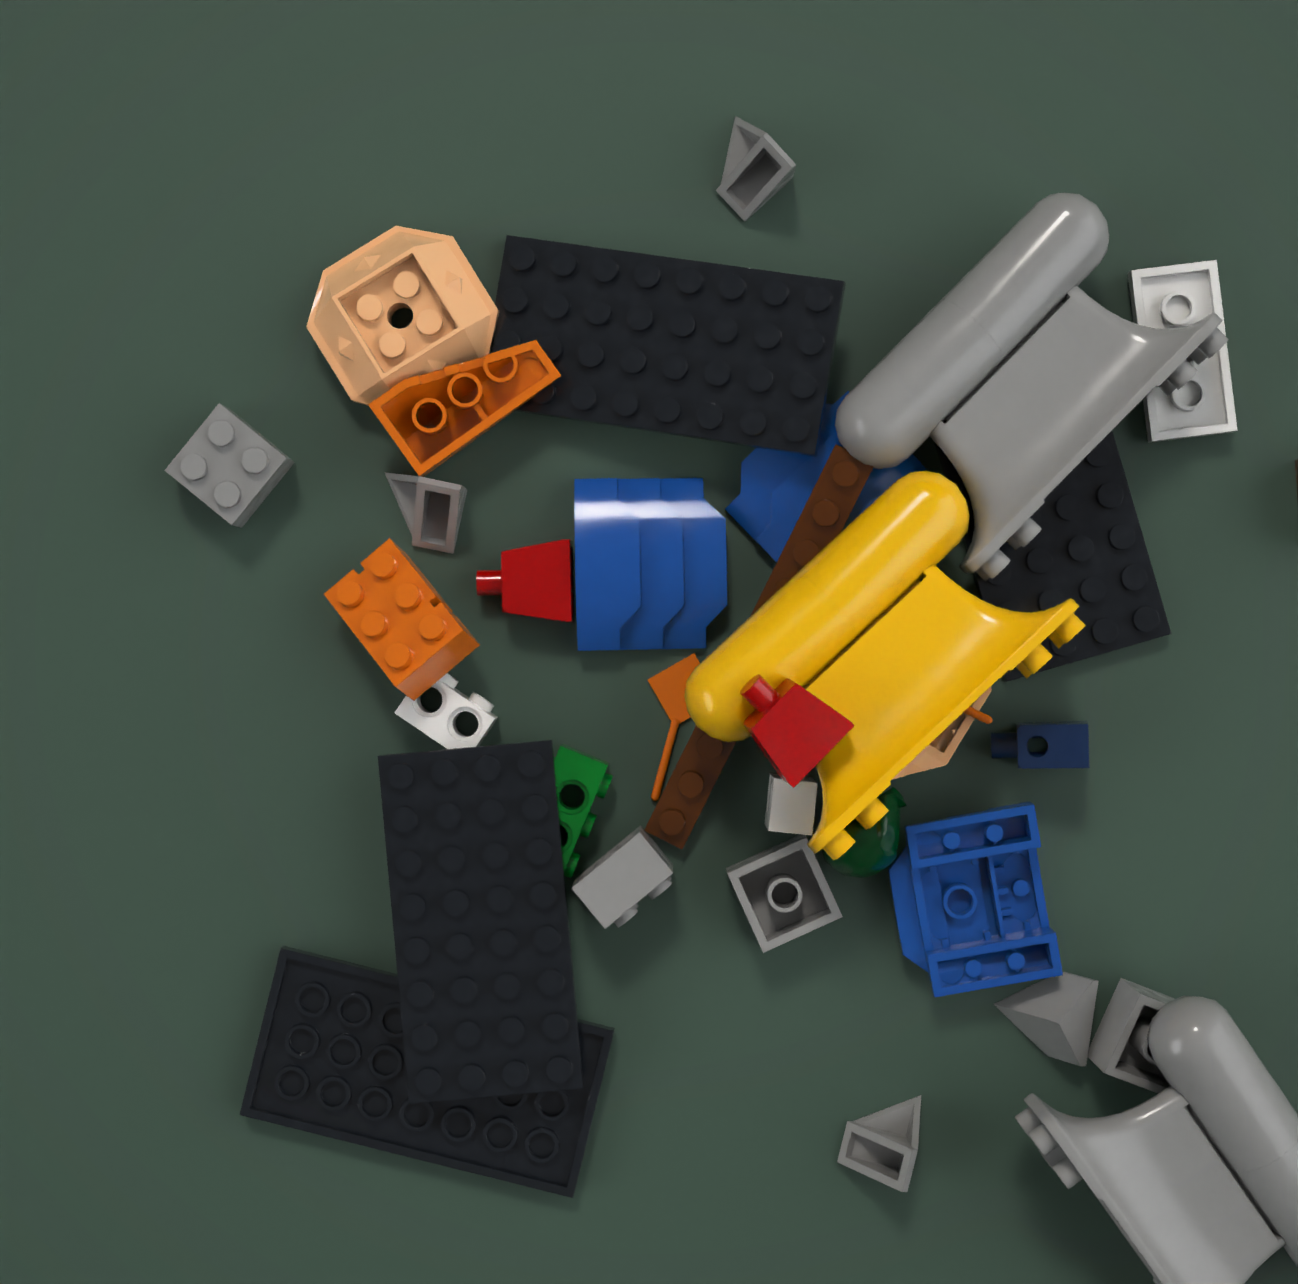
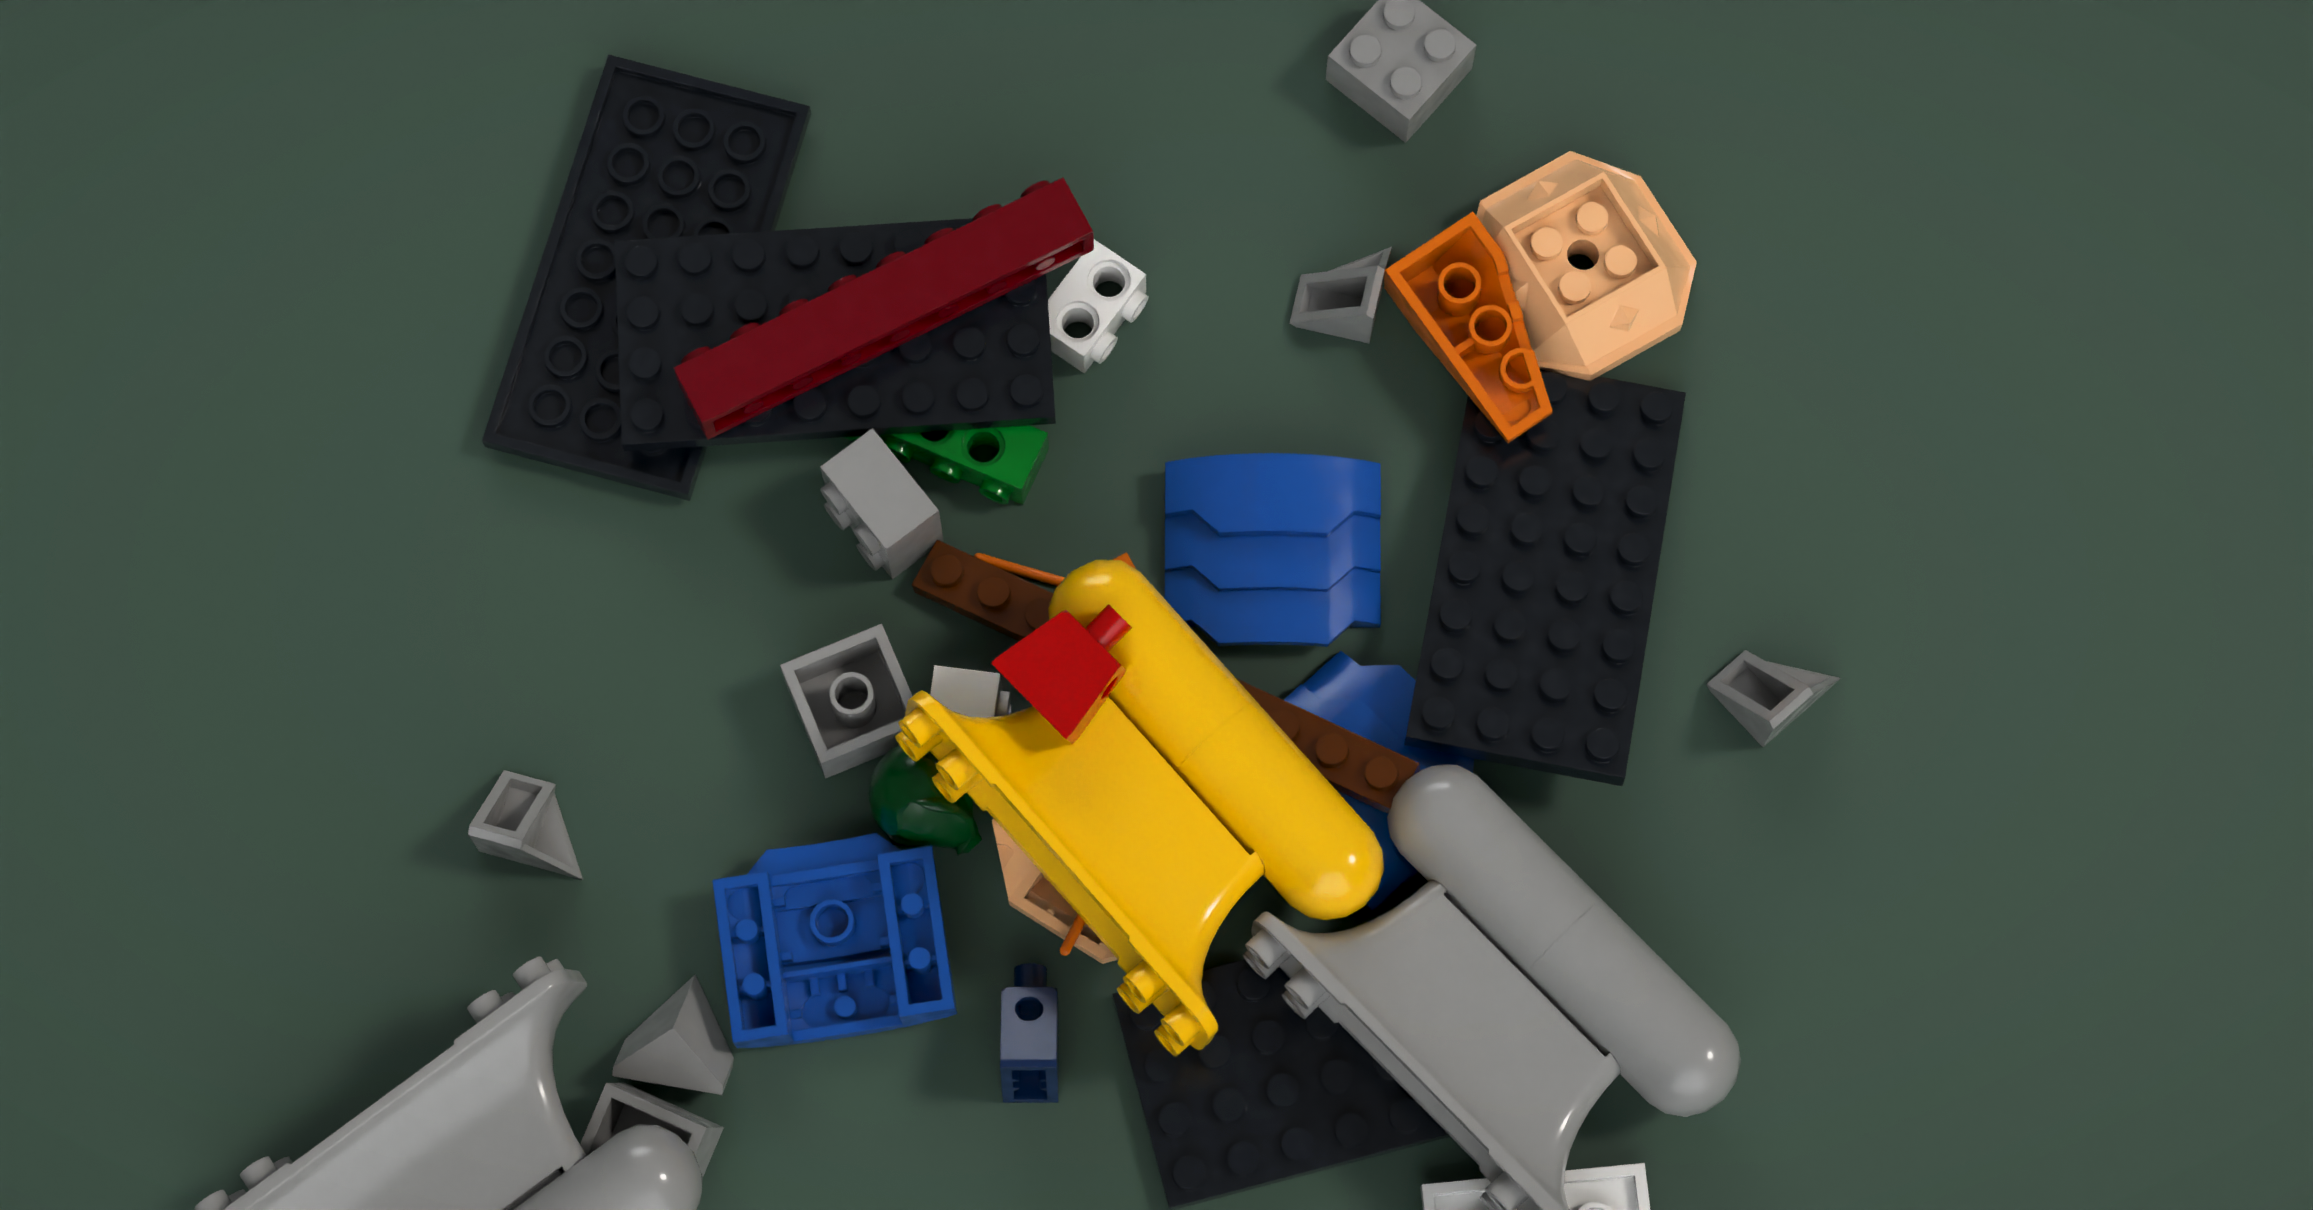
camera: 90 degrees right, 15 degrees down
orange piece [324,538,480,701] -> none
red torso [476,539,573,622] -> none
none -> dark red brick [673,177,1094,440]

